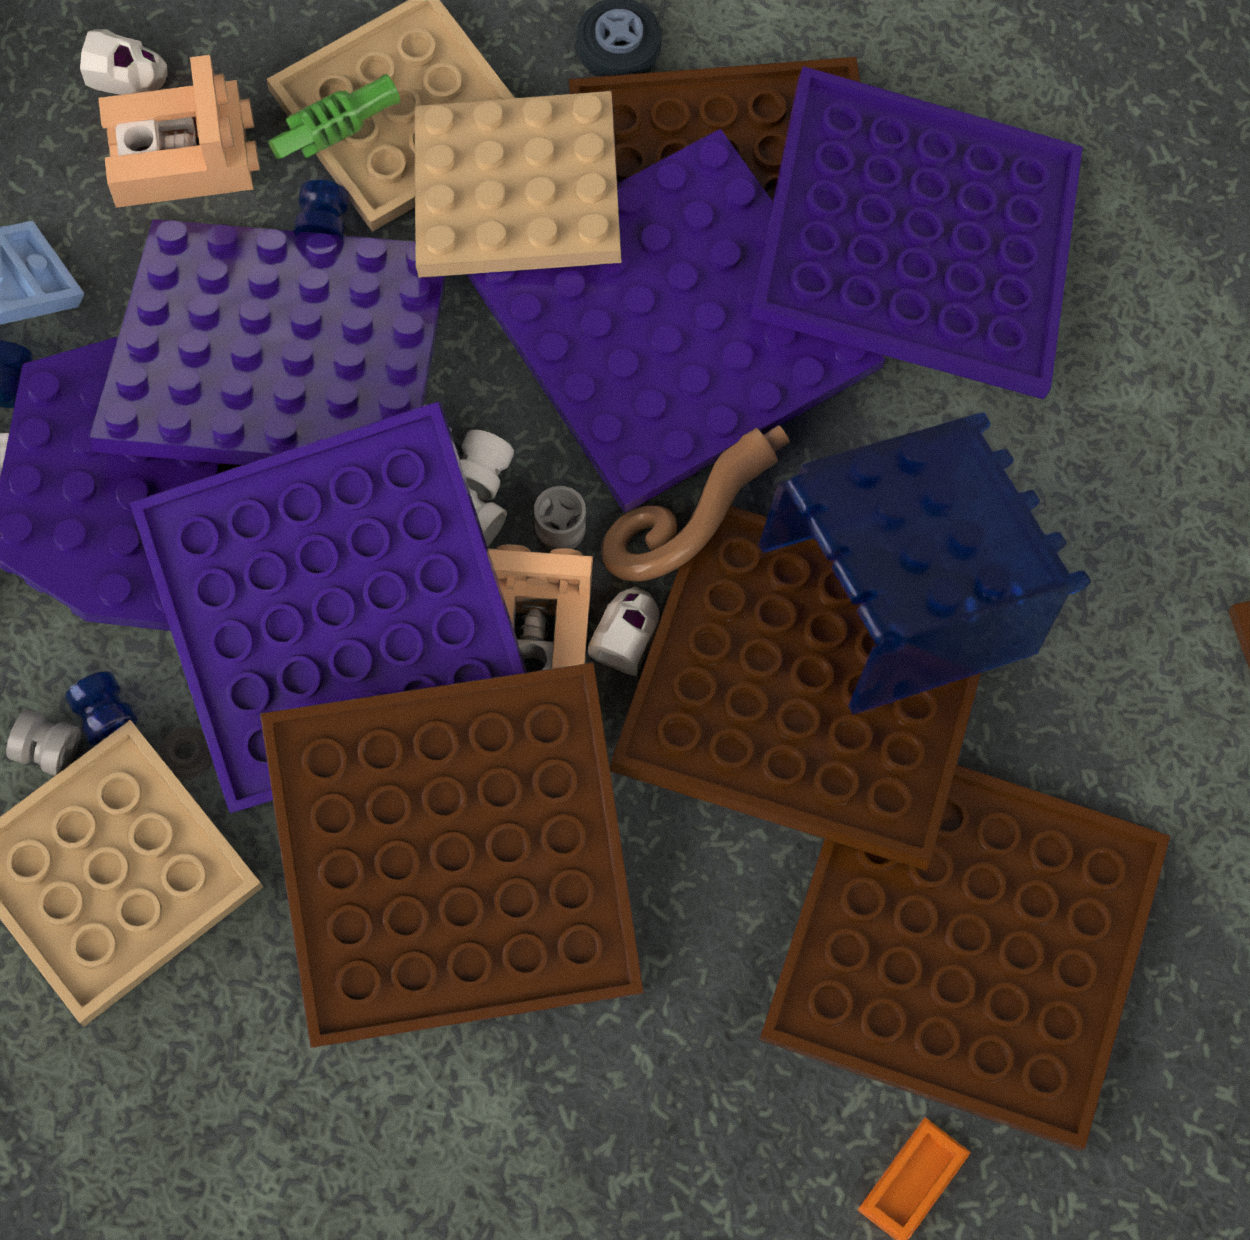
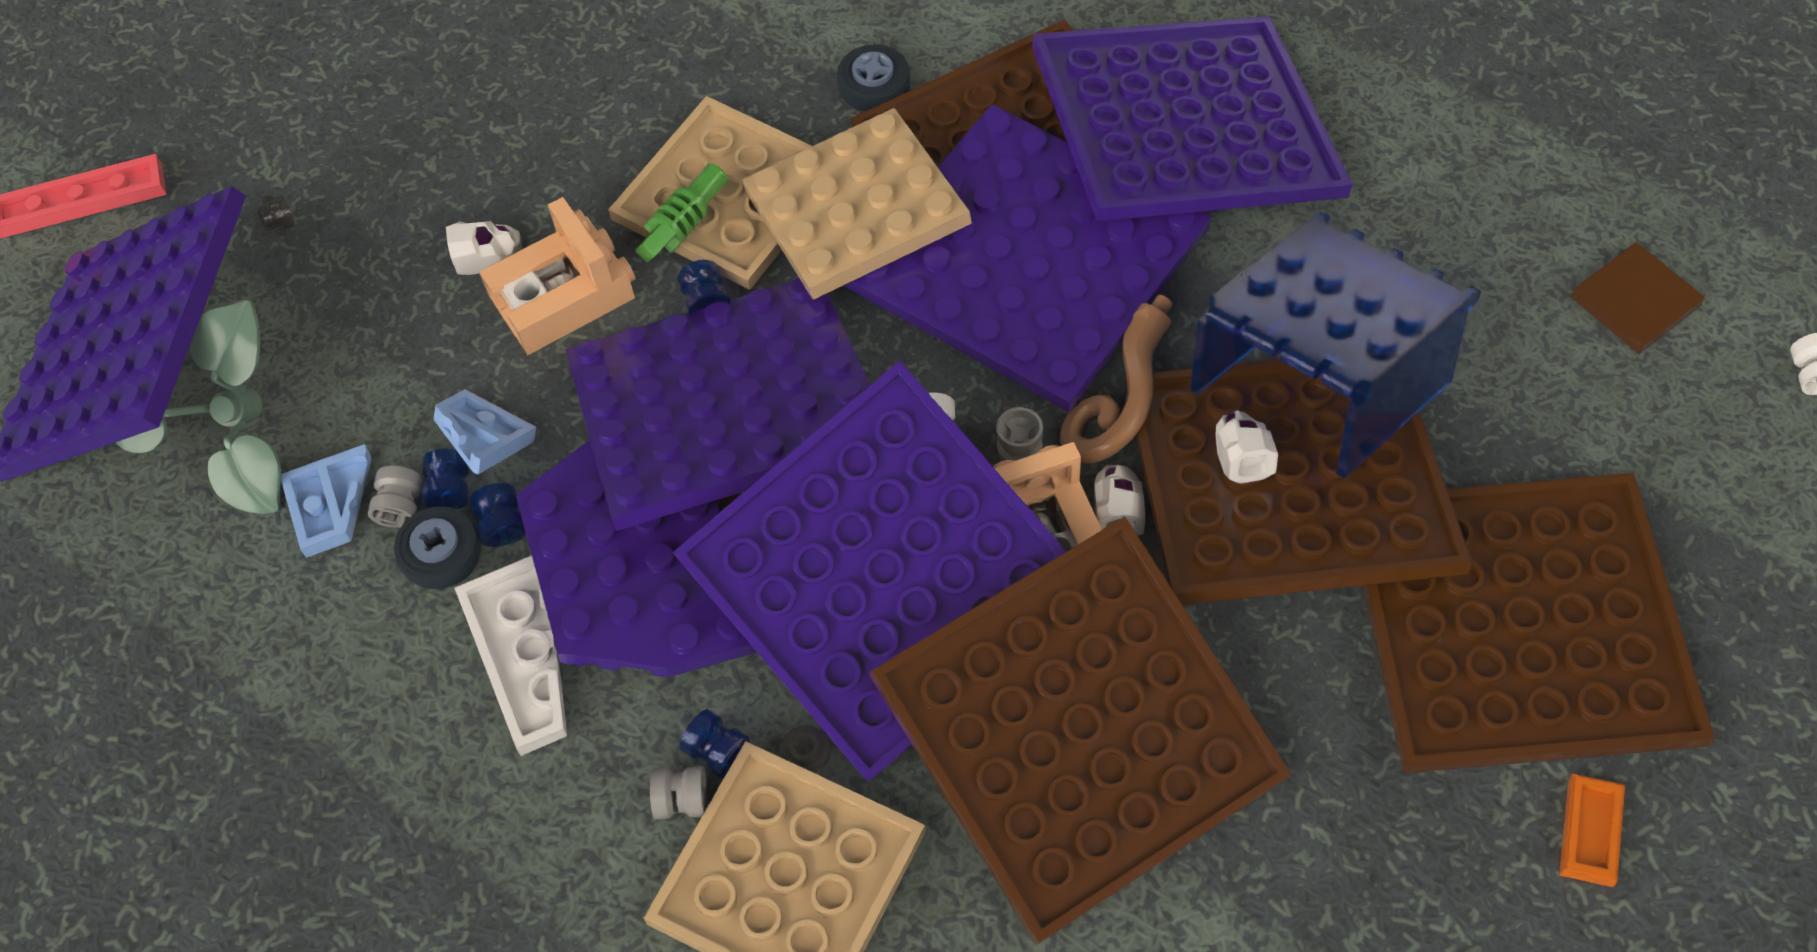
camera: 15 degrees left, 10 degrees down
none -> white rock [1216,411,1278,483]

